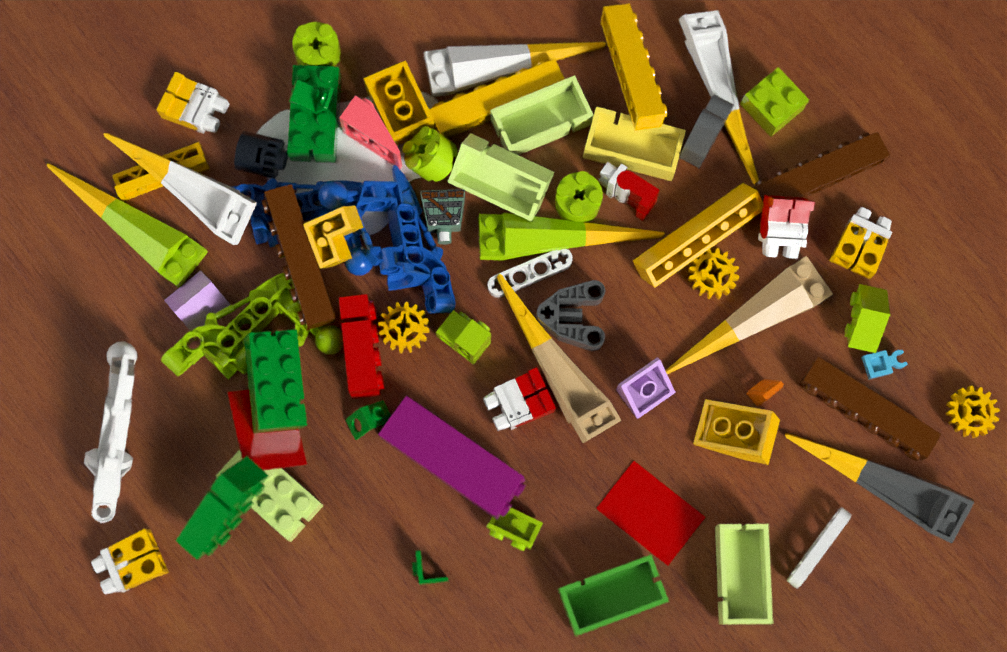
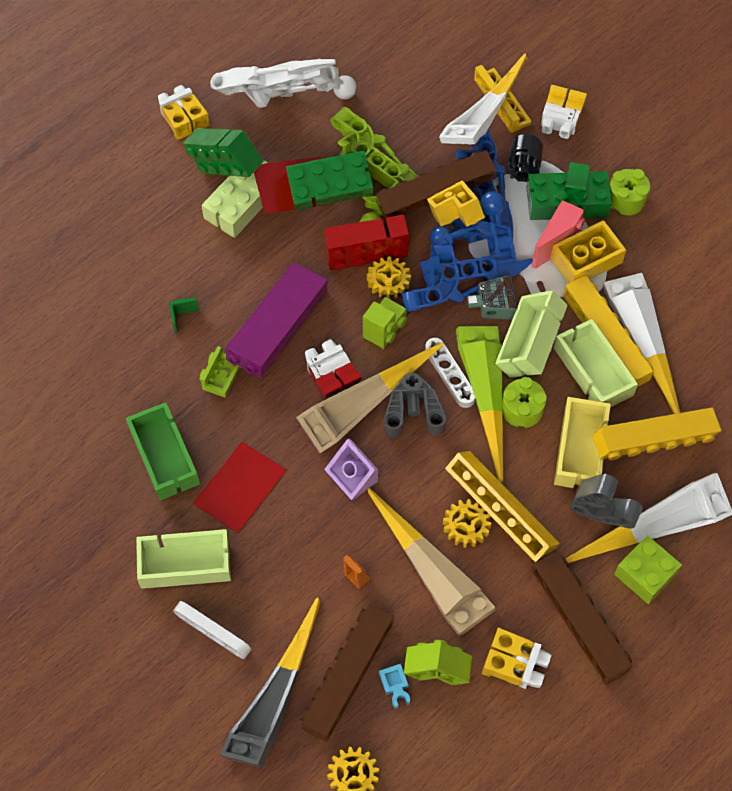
camera: 90 degrees right, 15 degrees down
lime plate [47,164,208,288] -> none
lavender slope [164,270,230,331] -> none
green bracket [346,400,391,440] -> none
lime brick [402,126,458,182] -> none
red hips [599,162,660,221] -> none
yellow slope [693,399,780,465] -> none
hips [758,194,815,259] -> none

